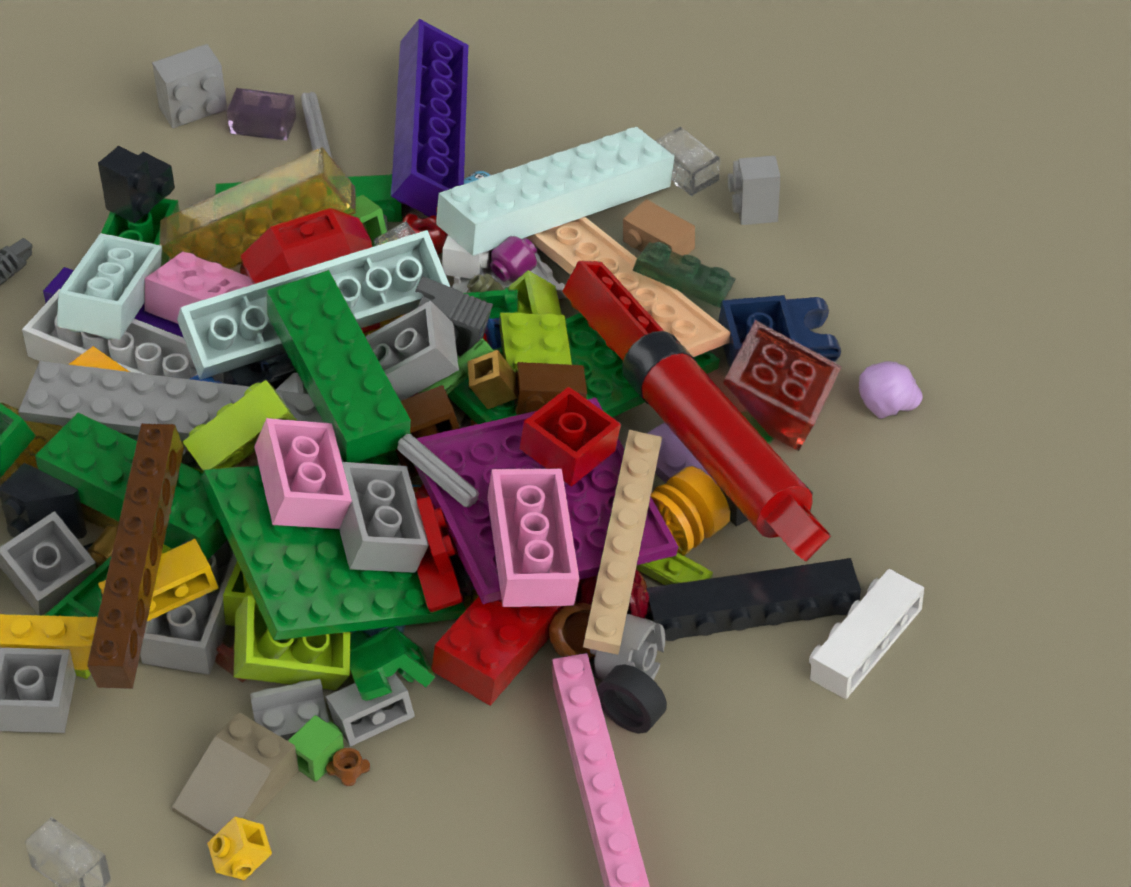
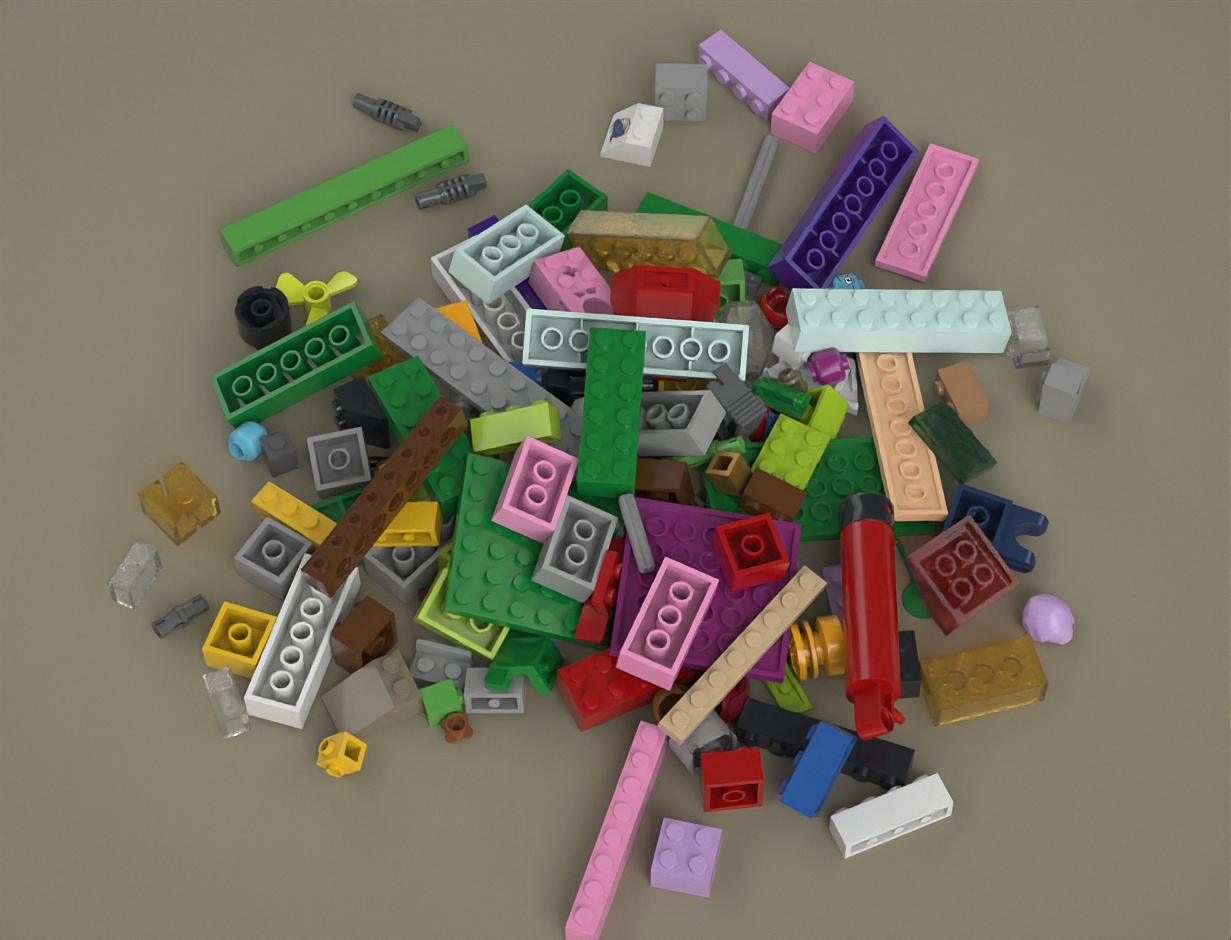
camera: 30 degrees right, 10 degrees up
black brick [98,145,175,224] -> none
clear purple brick [227,88,296,141] -> none
red brick [562,261,664,360] -> none
black tyre [597,664,667,734] -> none
none -> yellow brick [202,601,278,679]
none -> white brick [244,553,361,729]
none -> reddish brown brick [330,595,398,674]
none -> white slope [600,103,663,167]
none -> lavender brick [651,818,722,898]
none -> lavender brick [698,30,790,121]
none -> red brick [700,747,764,812]
none -> bright pink brick [771,62,855,154]
none -> blue brick [778,721,858,818]
none -> bright pink plate [875,143,979,283]
none -> clear yellow brick [919,634,1048,727]

